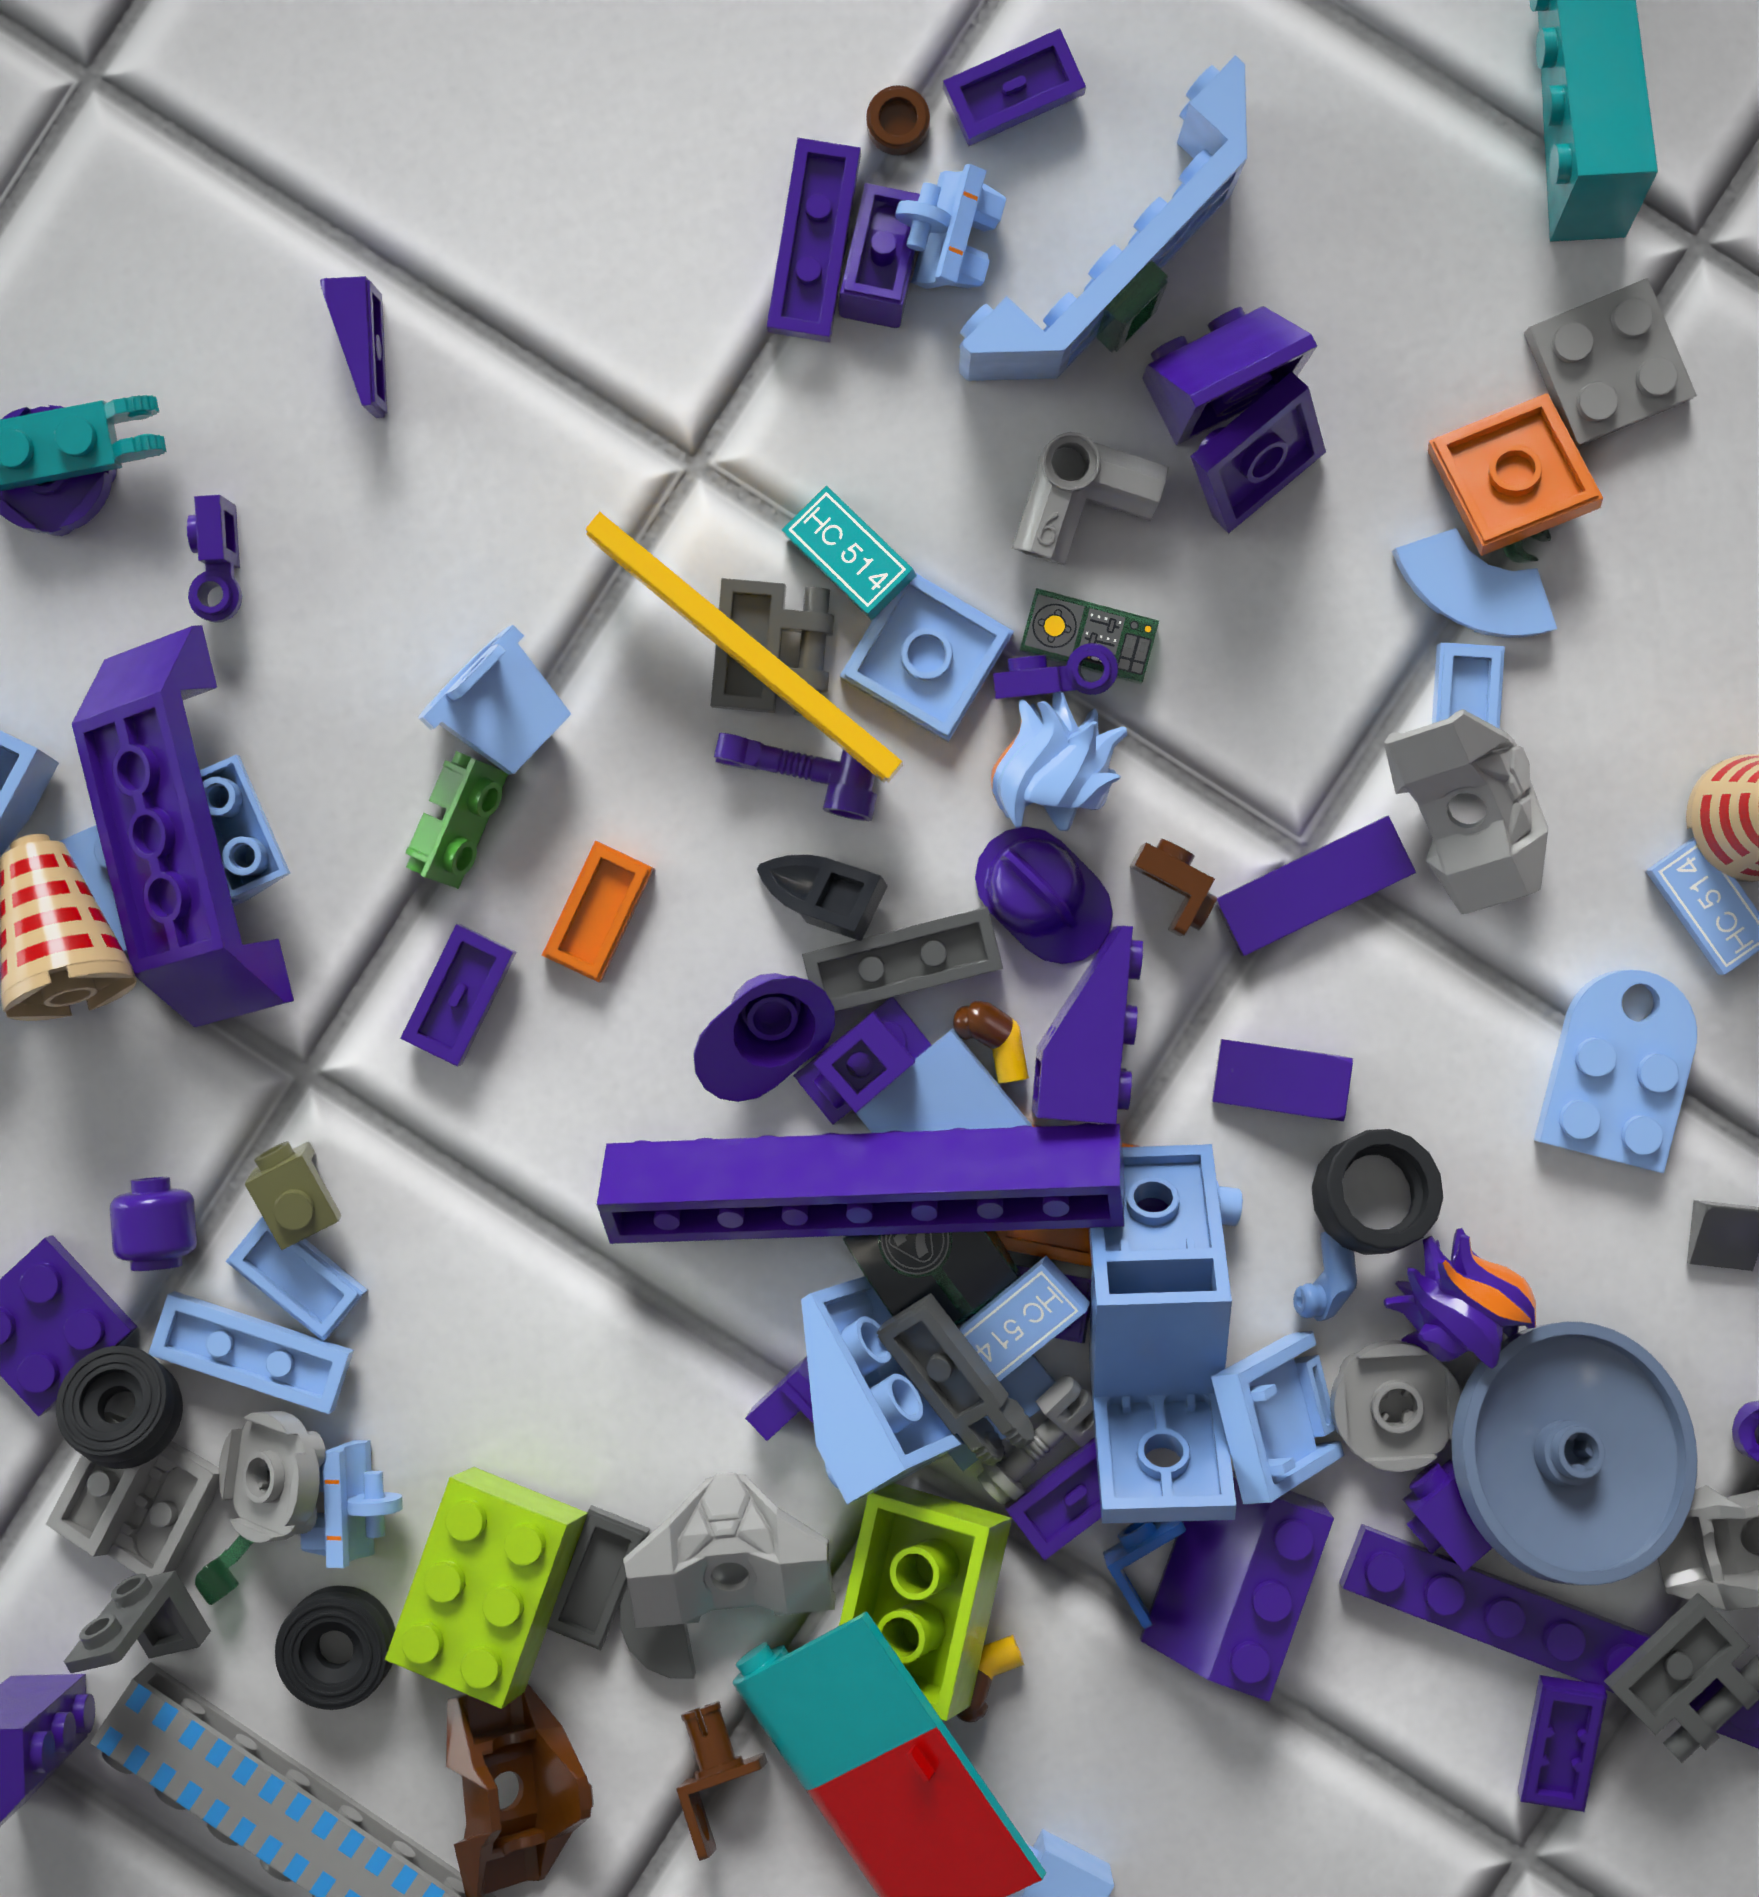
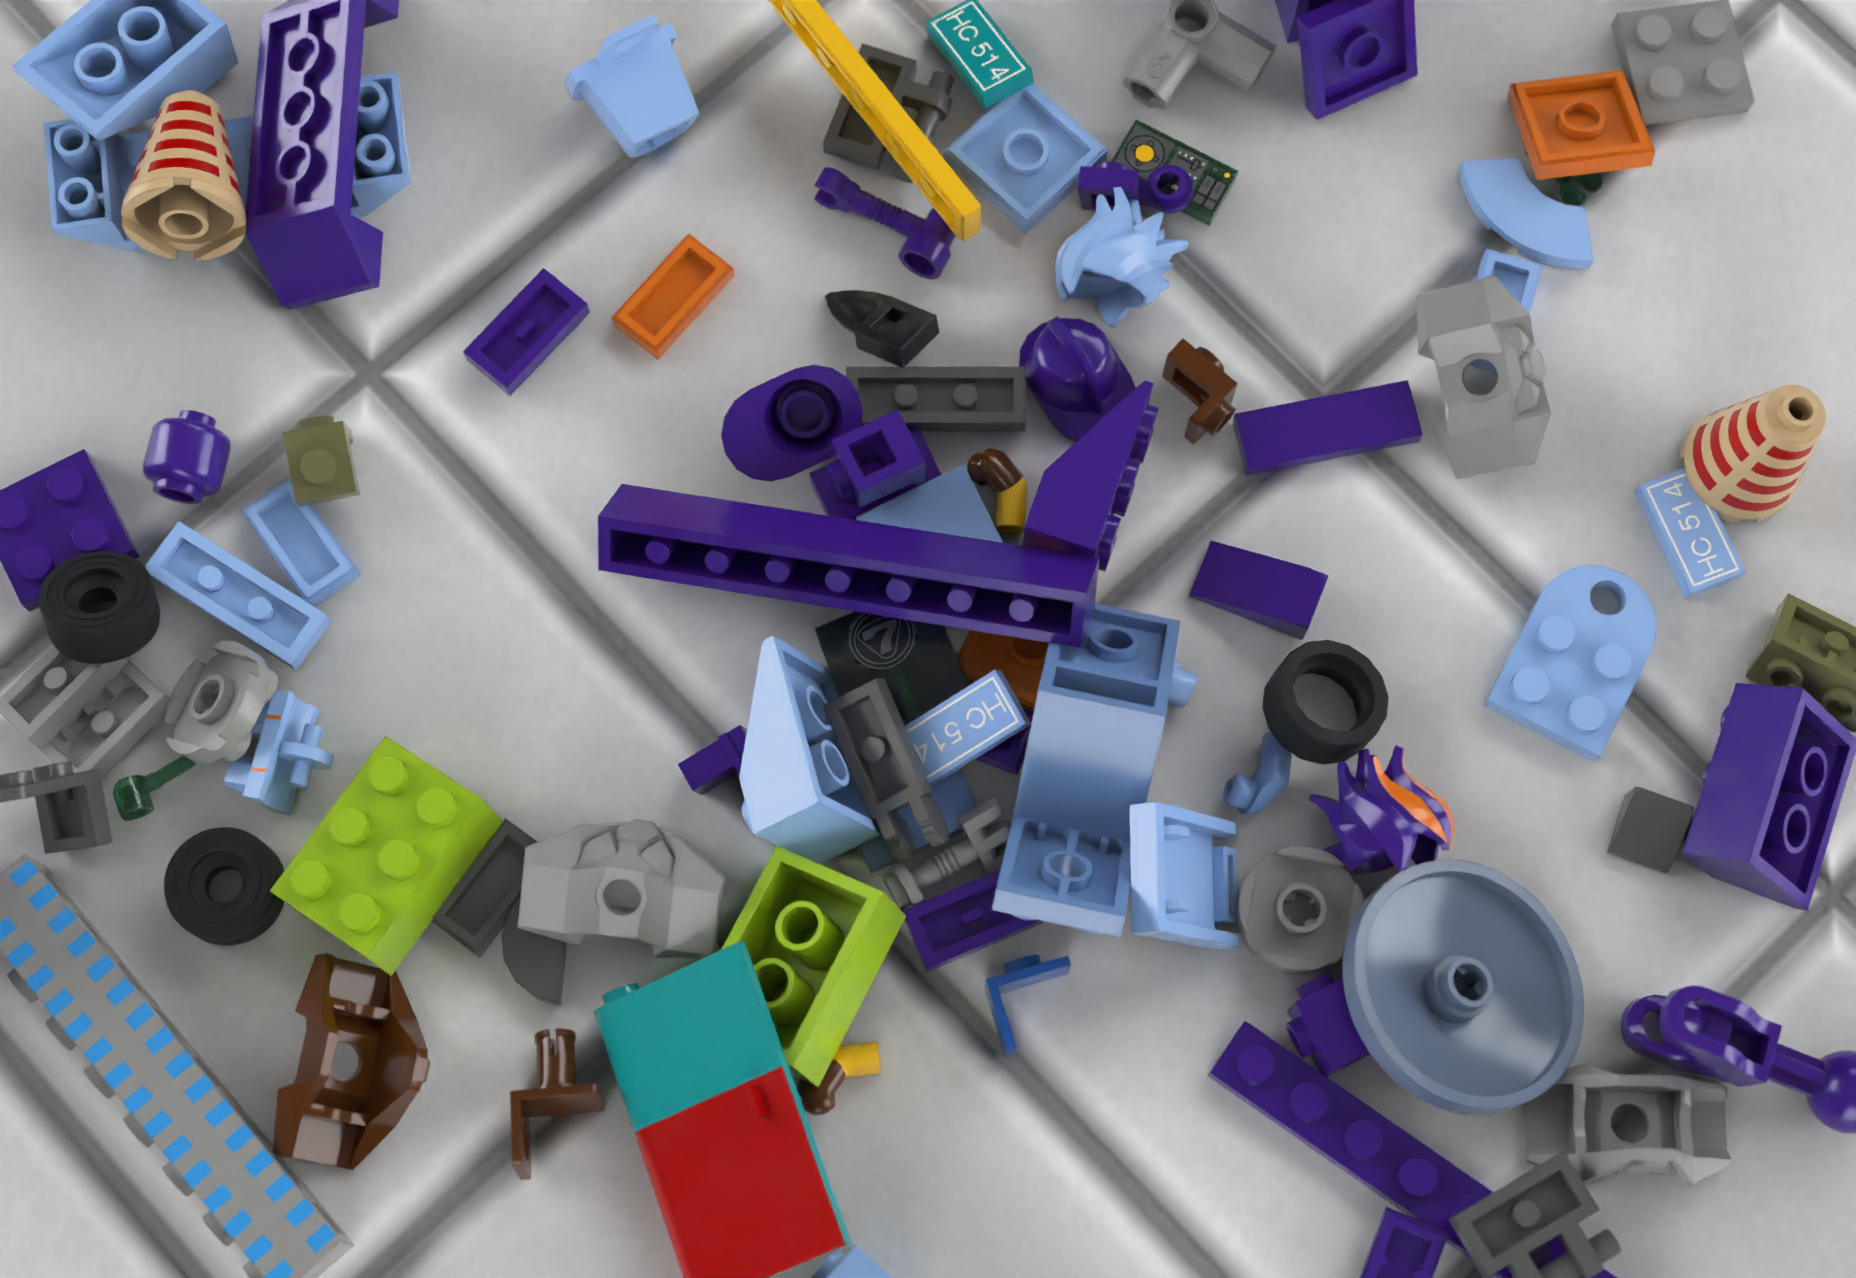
camera: 10 degrees right, 15 degrees down
bright green hinge [405,751,508,889] -> none
dark purple slope [1140,1470,1334,1702] -> none

